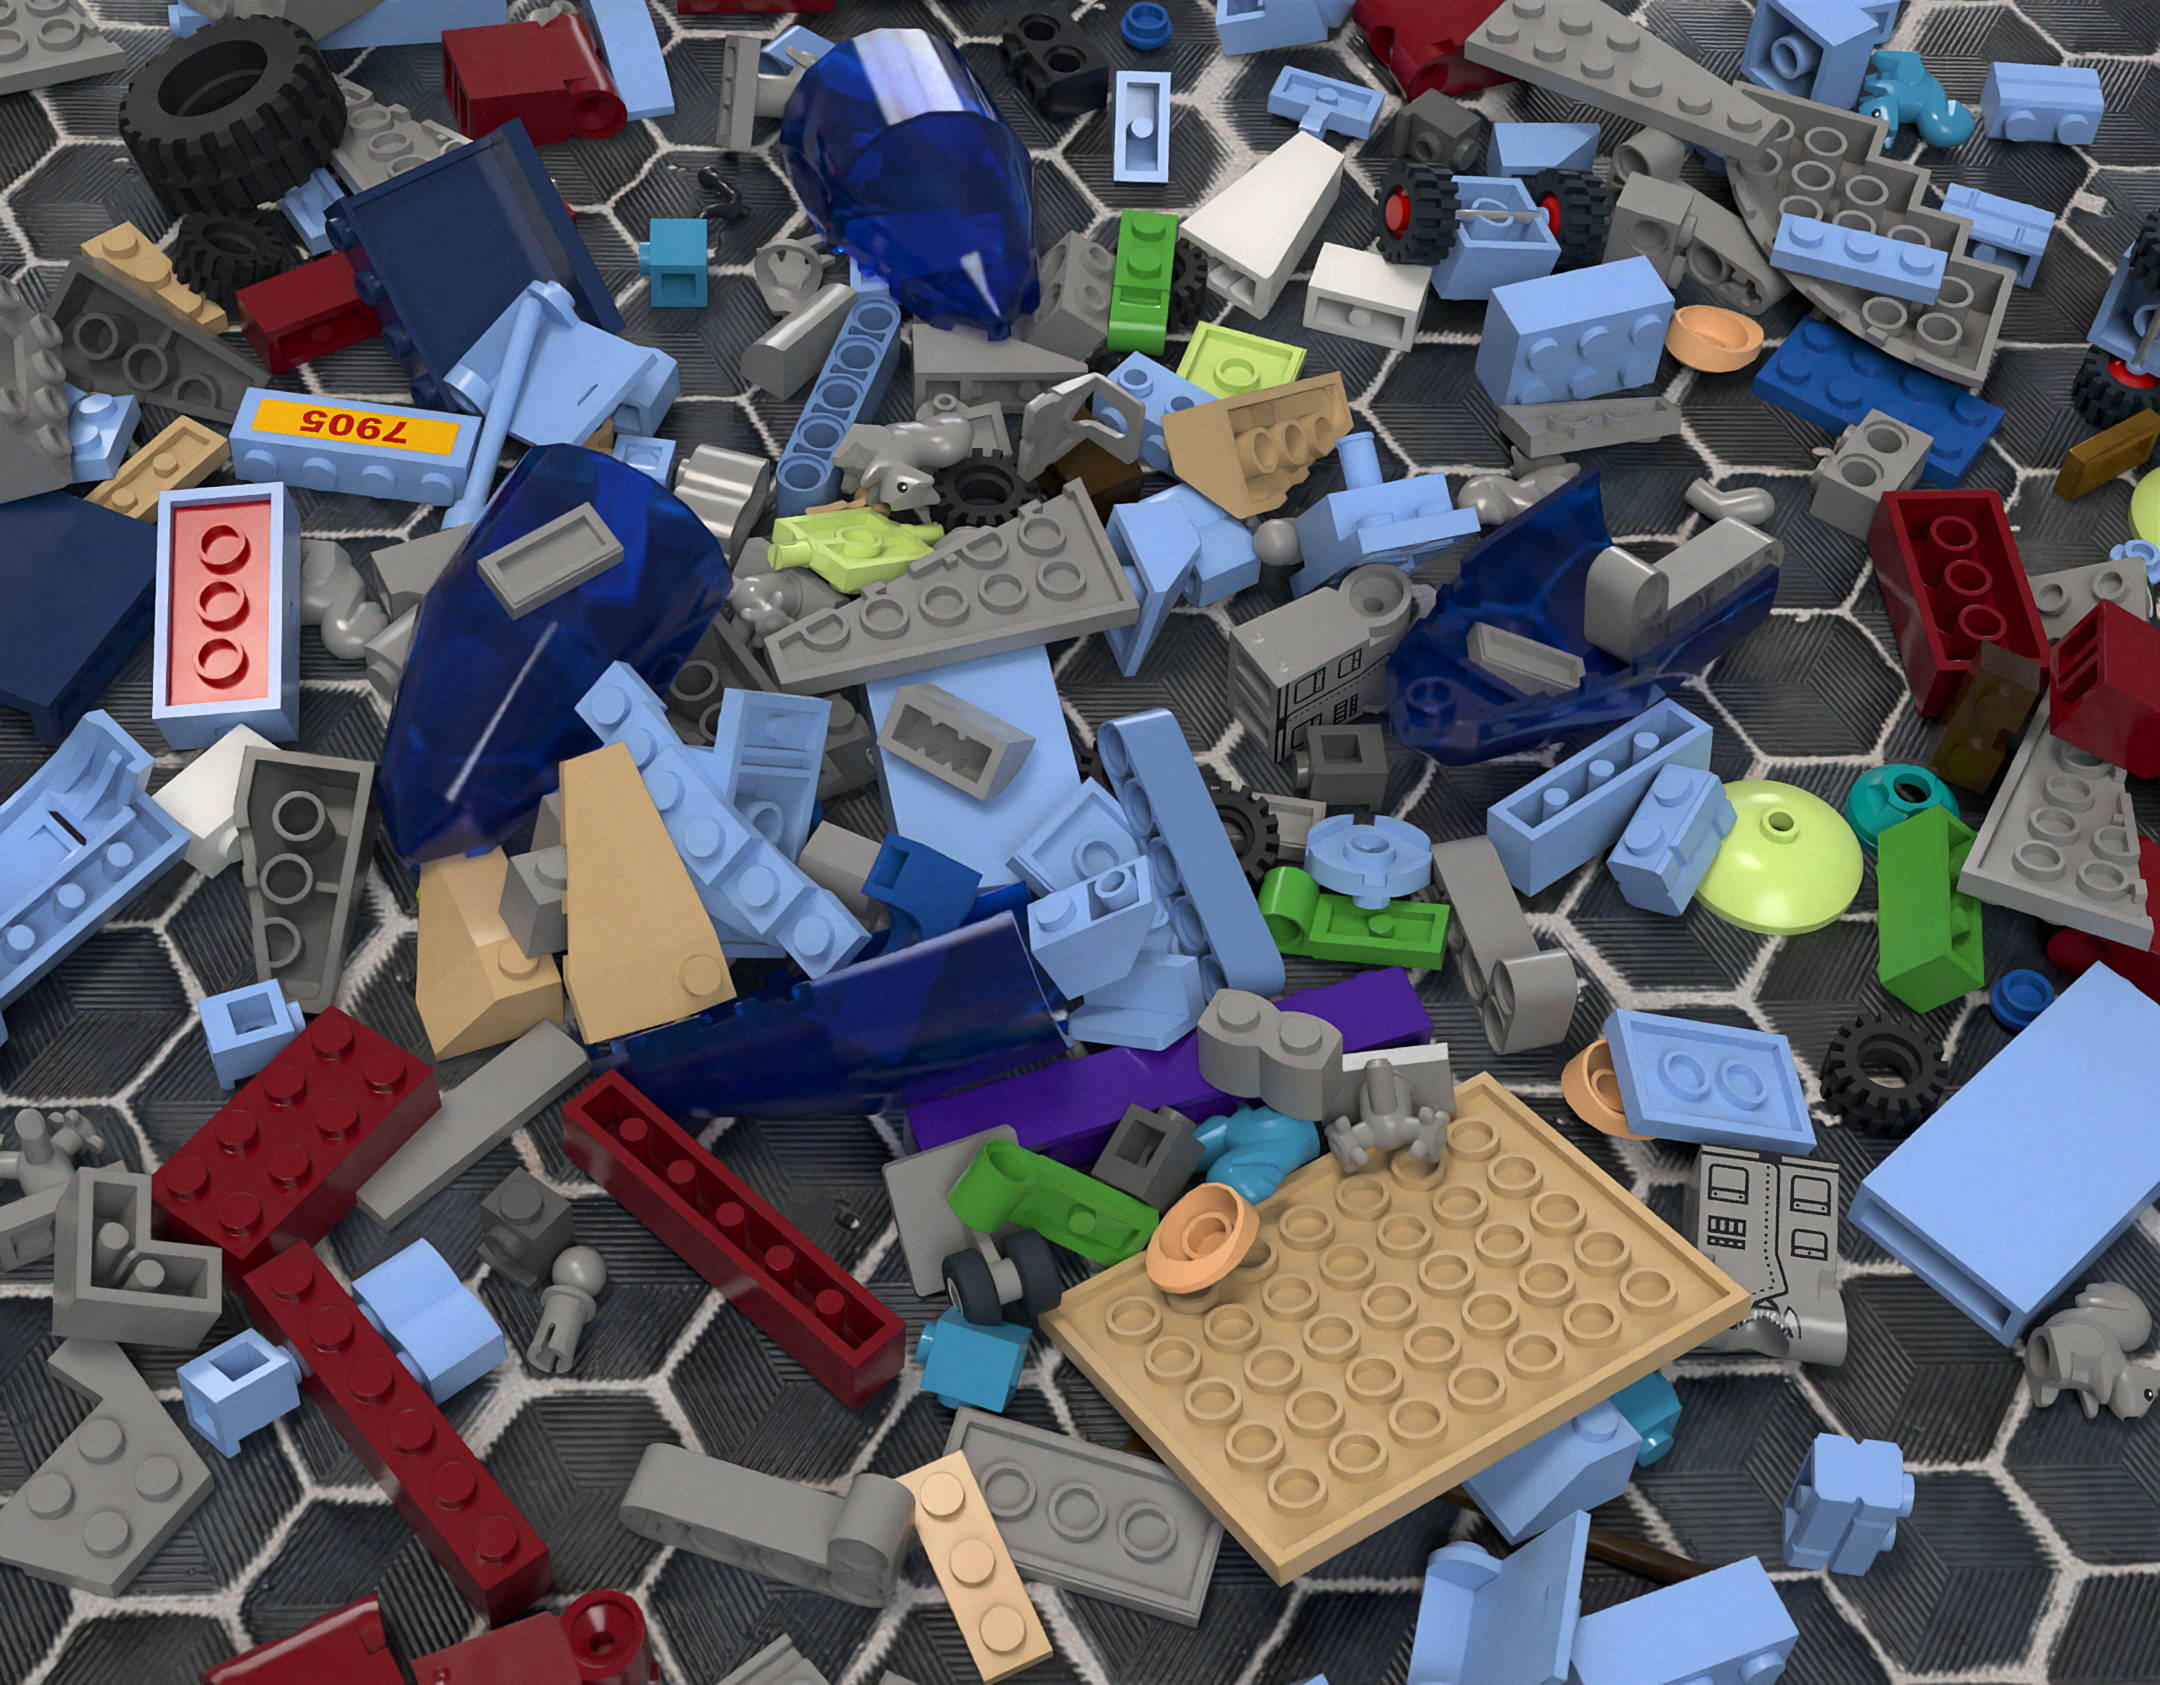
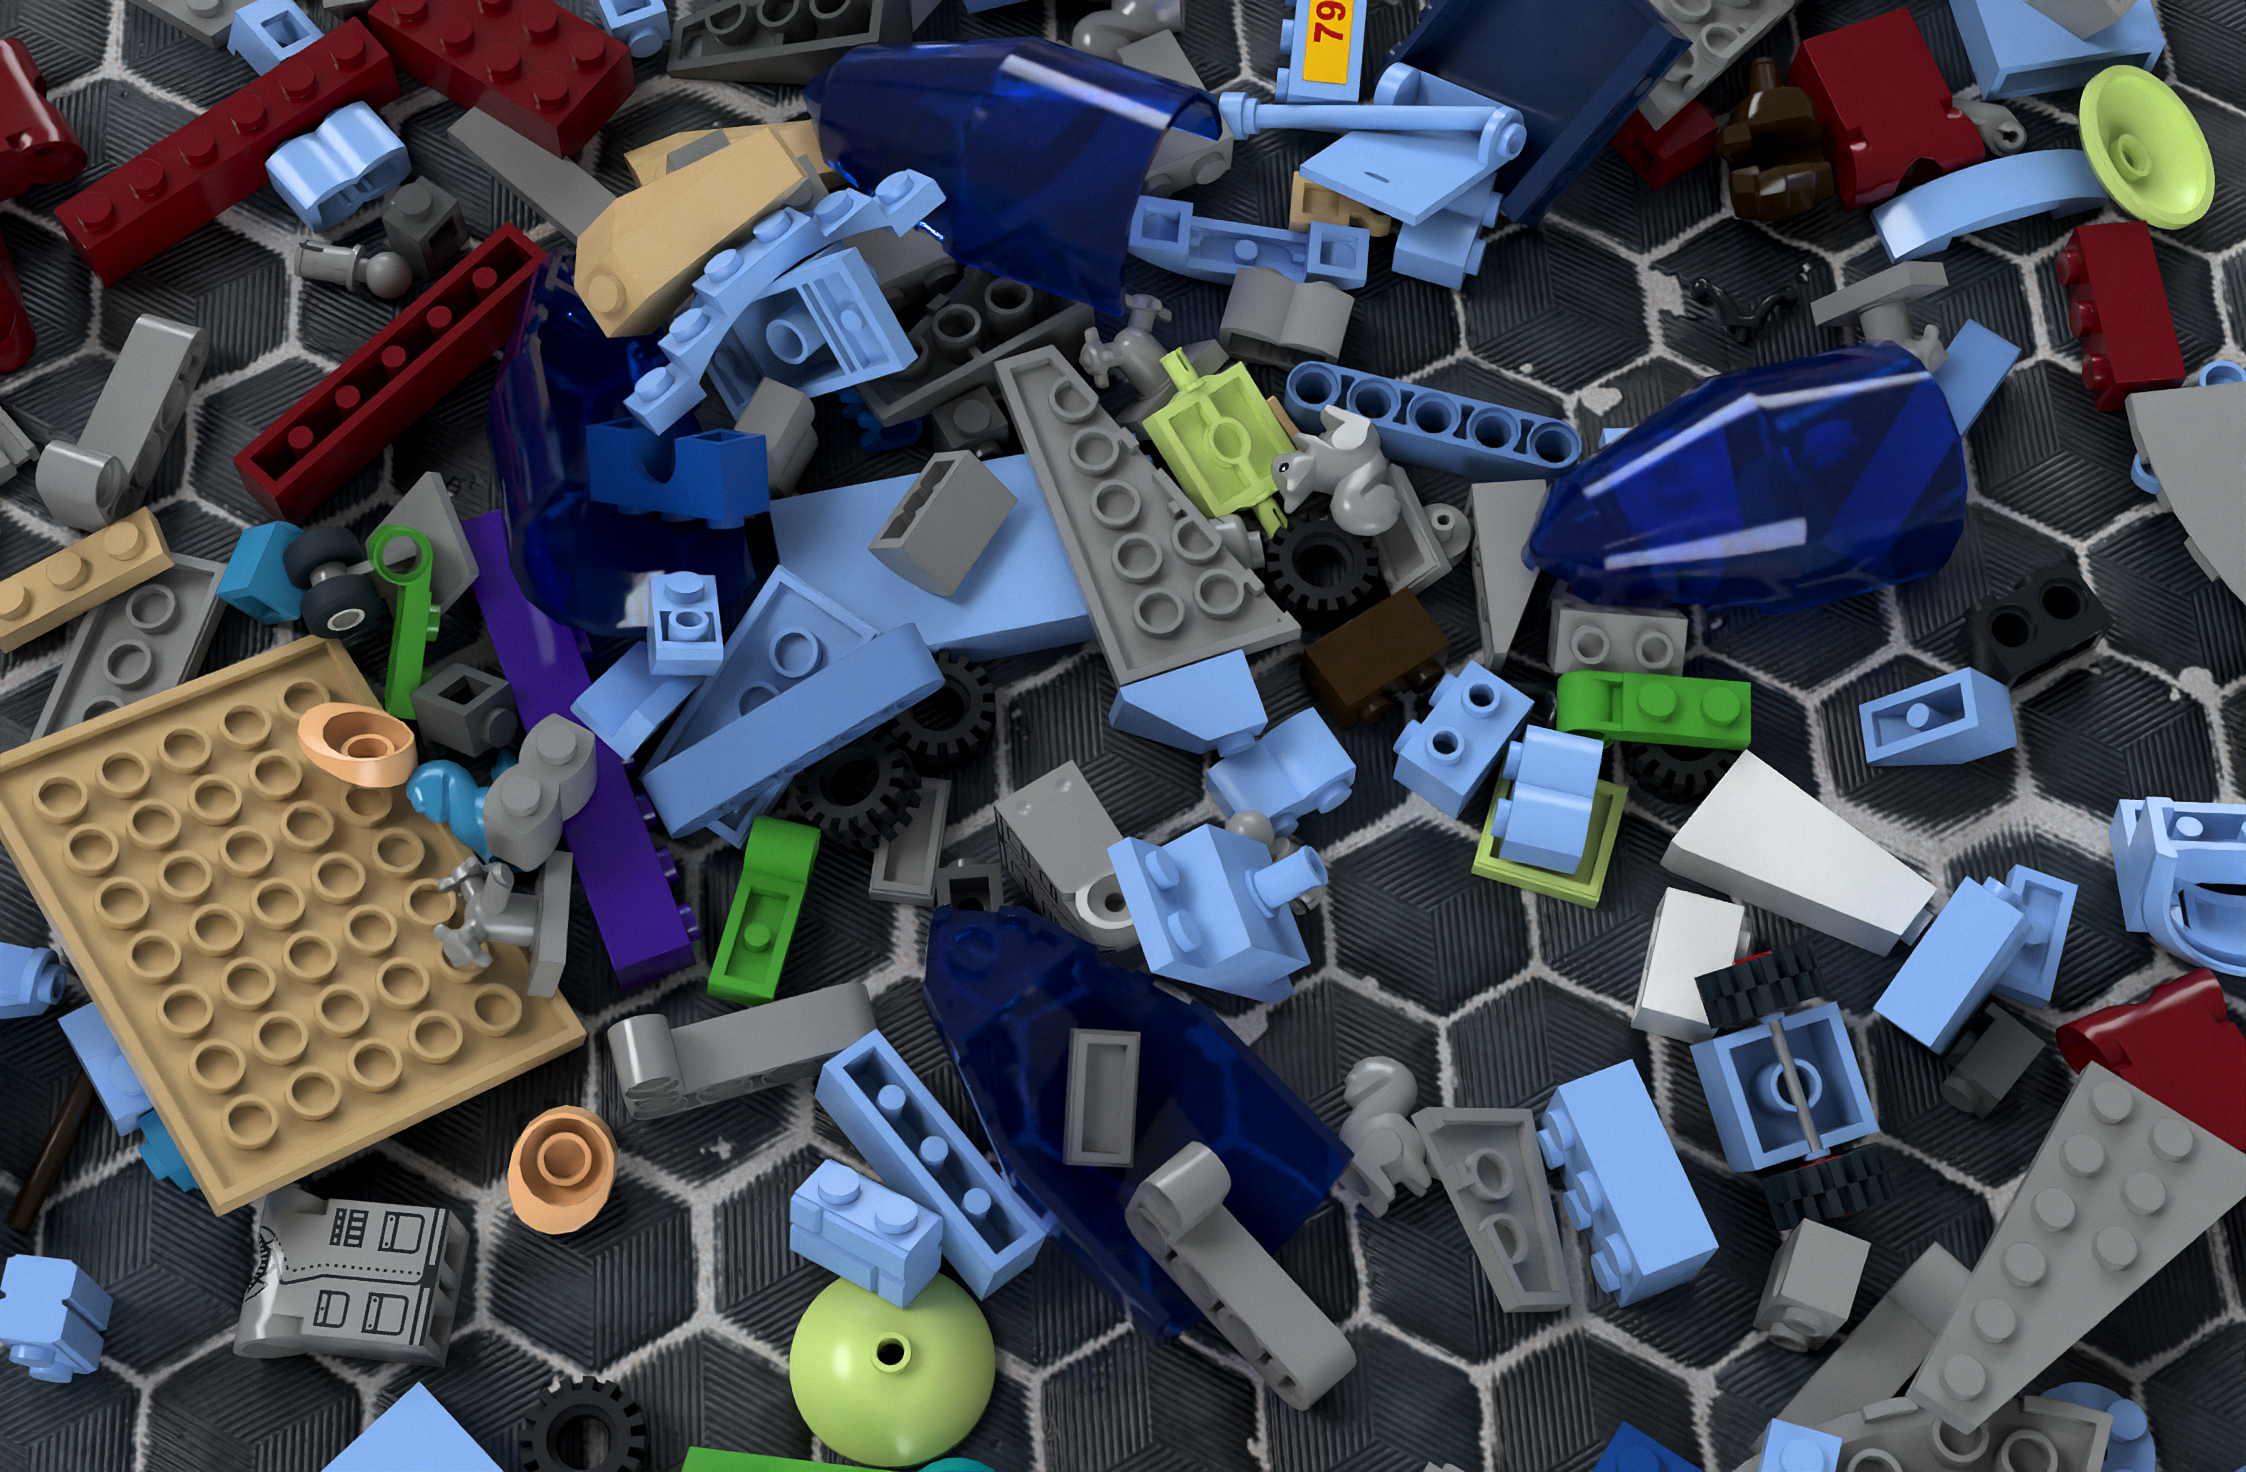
camera: 90 degrees right, 15 degrees up
light grey tile [477,502,625,621] -> none
dark azure brick [639,219,708,307] -> none
light grey brick [740,283,858,401] -> none
light grey piece [754,229,836,316] -> none
light grey piece [1016,372,1146,482] -> none
blue plate [1120,2,1173,50] -> none
tan wedge [1160,371,1354,519] -> none
light blue plate [1303,814,1433,910] -> none
light blue slope [1485,123,1601,195] -> none
light blue plate [1603,1008,1817,1156] -> none
light nougat hat [1664,305,1764,373] -> none
light grey arm [1684,478,1775,526] -> none
none -> light blue brick [1490,725,1604,875]
none -> dark brown piece [1713,57,1834,224]
none -> light blue brick [1873,876,2034,1058]

